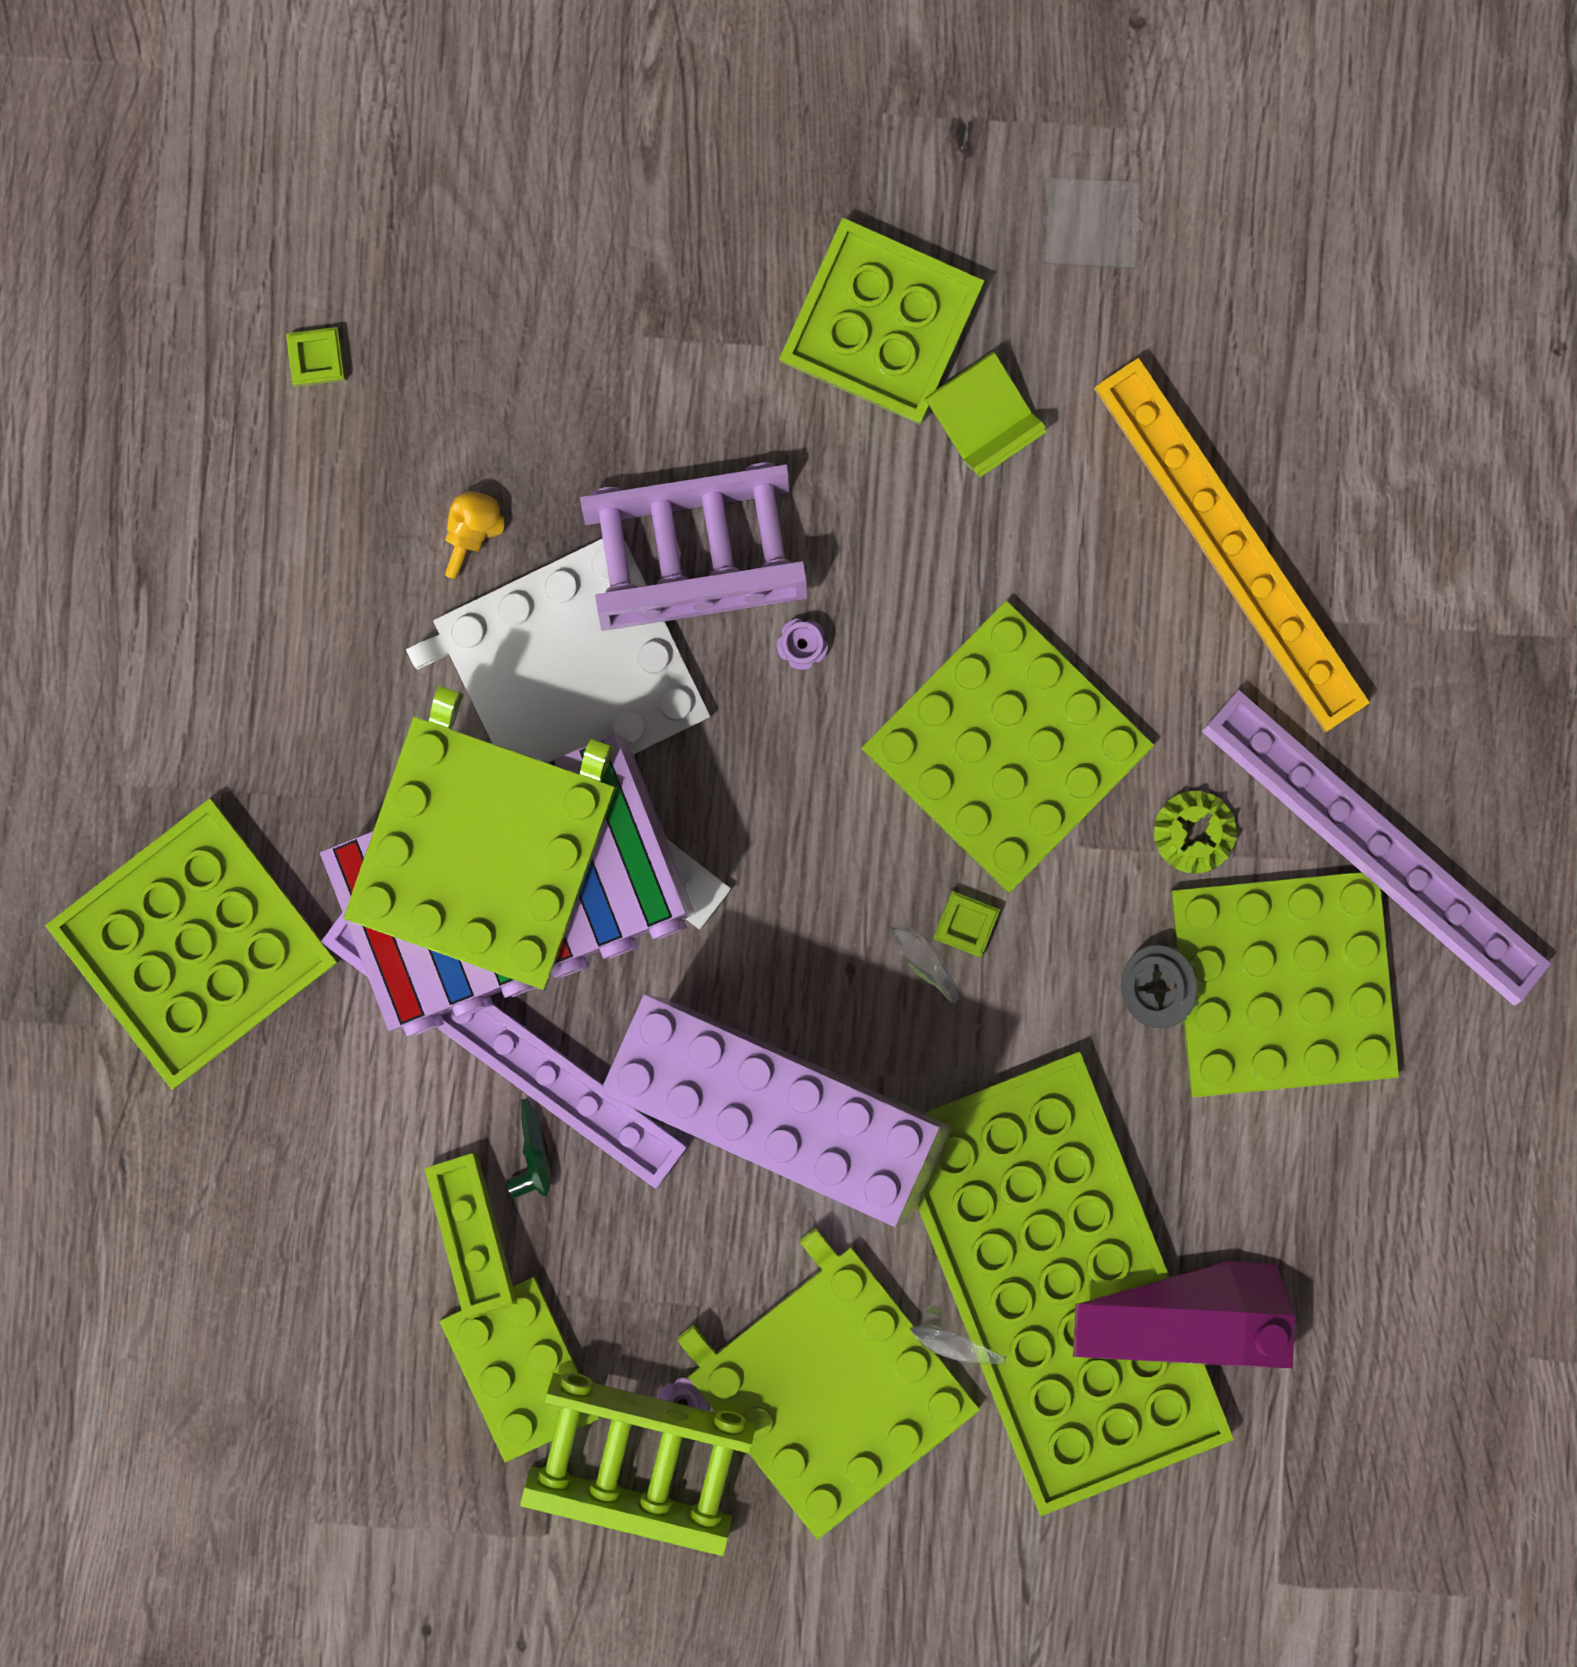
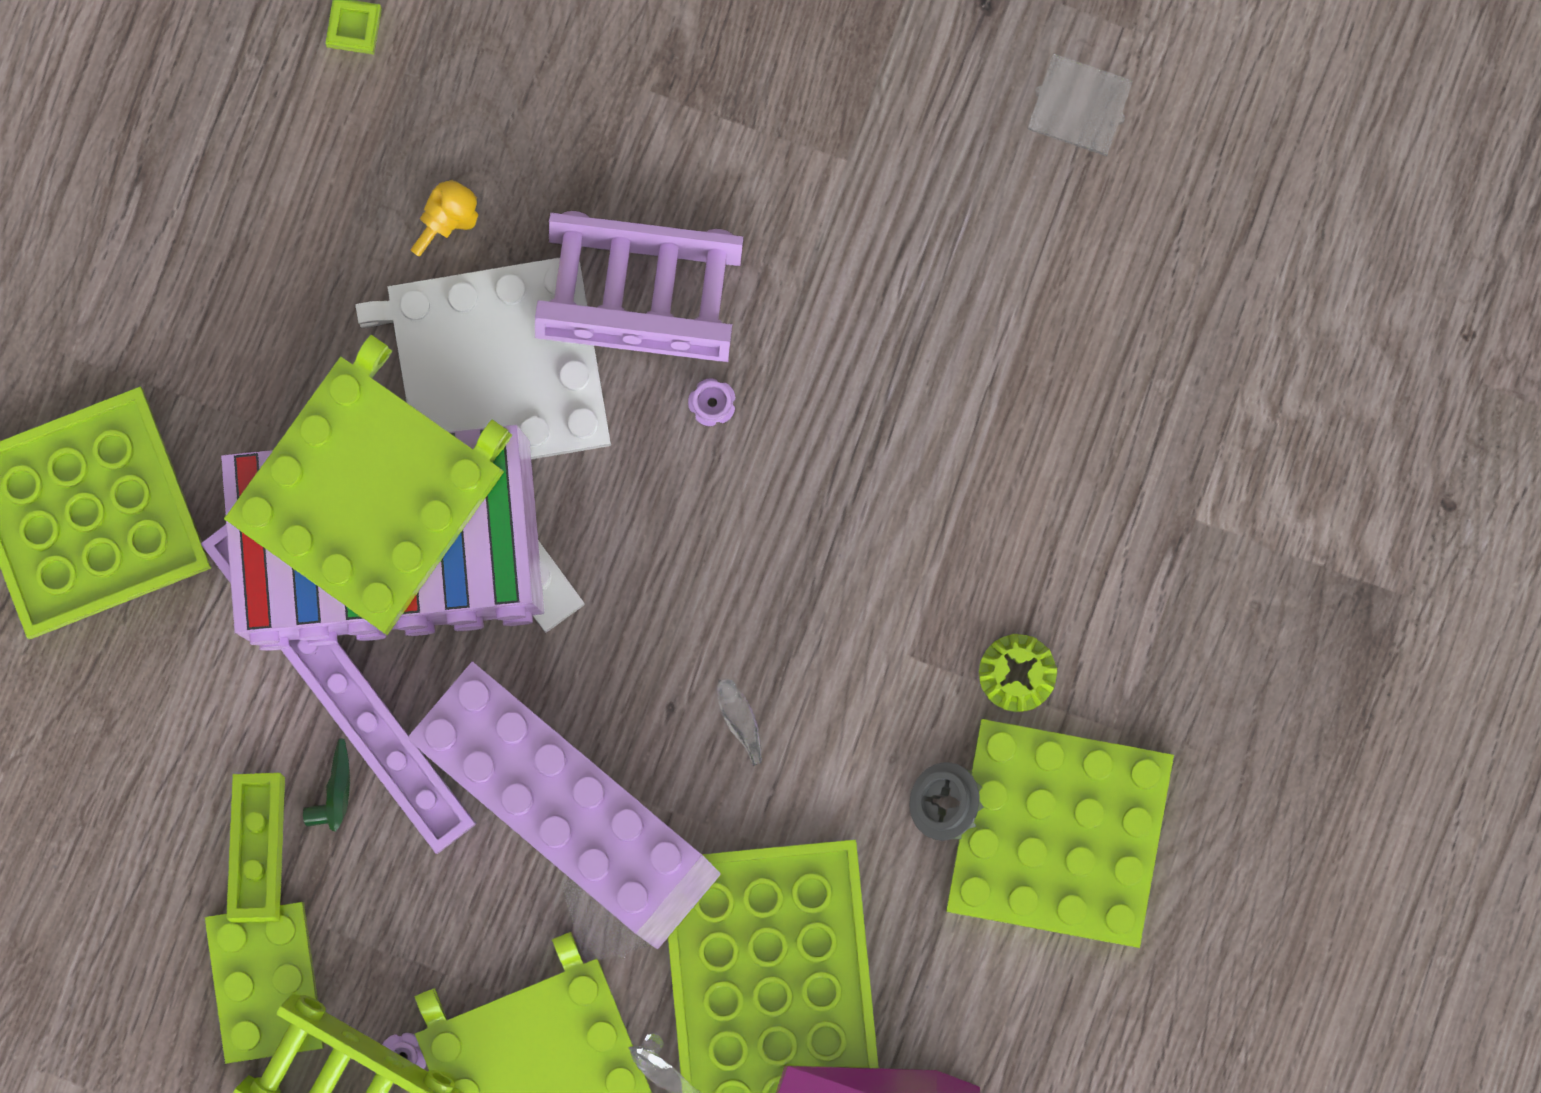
camera: 20 degrees right, 5 degrees down
lime plate [779,217,984,425] -> none
lime plate [861,600,1155,894] -> none
lime piece [925,352,1046,477] -> none
lime tile [932,891,1000,958] -> none
yellow plate [1094,357,1370,733] -> none
lavender plate [1201,689,1551,1006] -> none

